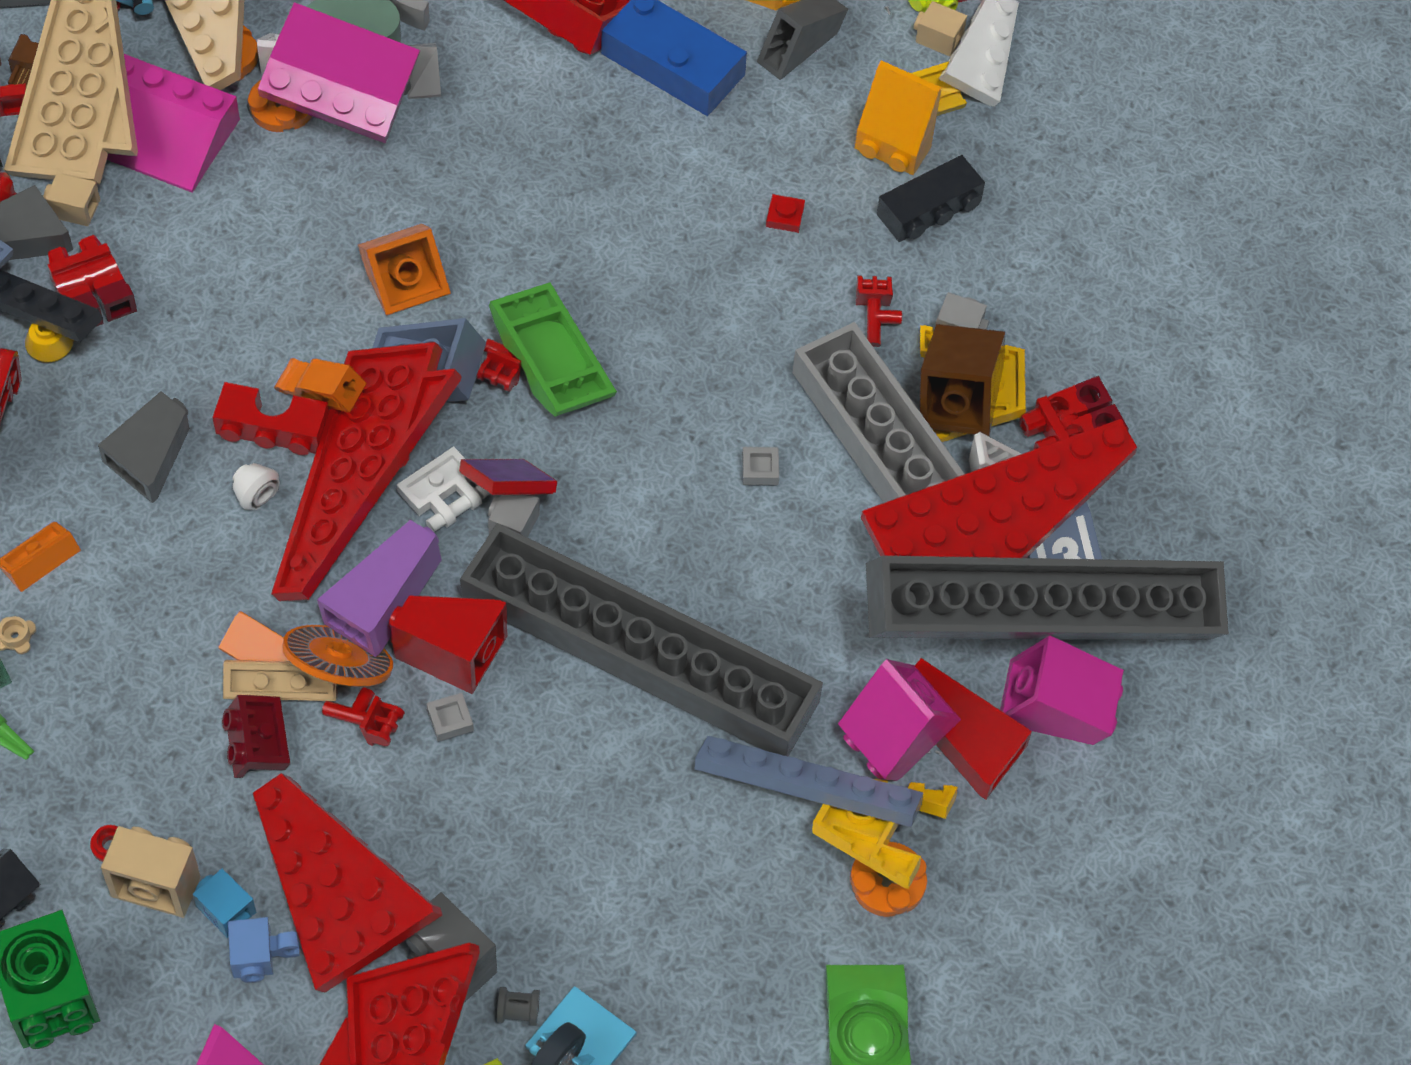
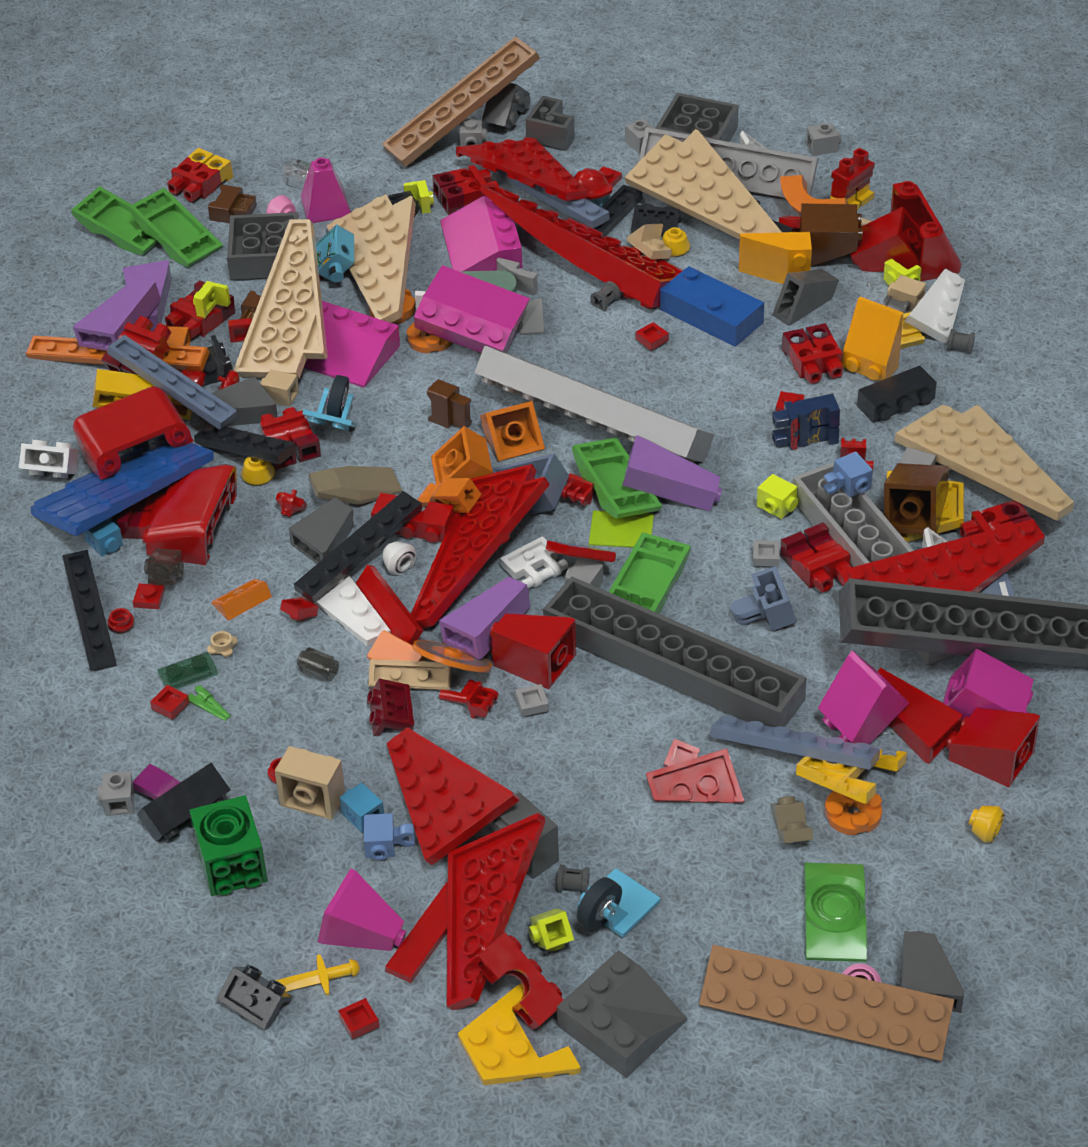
camera: 10 degrees right, 15 degrees down
none -> red piece [276,489,307,518]
none -> red plate [280,597,319,621]
none -> black plate [294,491,423,603]
none -> clear smoke brick [297,647,339,681]
none -> plate [303,375,357,431]
none -> dark tan piece [309,466,402,505]
none -> white wing [314,574,391,646]
none -> red tile [355,564,423,646]
none -> reddish brown piece [427,379,472,429]
none -> orange slope [431,426,493,485]
none -> light grey brick [474,346,714,463]
none -> lime piece [589,510,654,548]
none -> dark grey bush [590,281,621,311]
none -> bright green slope [609,532,691,614]
none -> medium lavender slope [623,435,722,511]
none -> red plate [635,322,669,351]
none -> wing [646,748,745,803]
none -> plate [663,739,700,767]
none -> sand blue brick [731,566,797,631]
none -> neon yellow brick [757,474,798,519]
none -> dark tan slope [771,796,814,843]
none -> dark blue hips [772,394,840,450]
none -> red hips [780,522,852,593]
none -> red hips [781,323,843,384]
none -> medium blue brick [823,452,873,498]
none -> dark grey bush [883,295,911,313]
none -> tan wing [895,405,1074,521]
none -> dark grey bush [947,329,975,354]
none -> red slope [947,708,1040,788]
none -> yellow cone [969,805,1005,843]

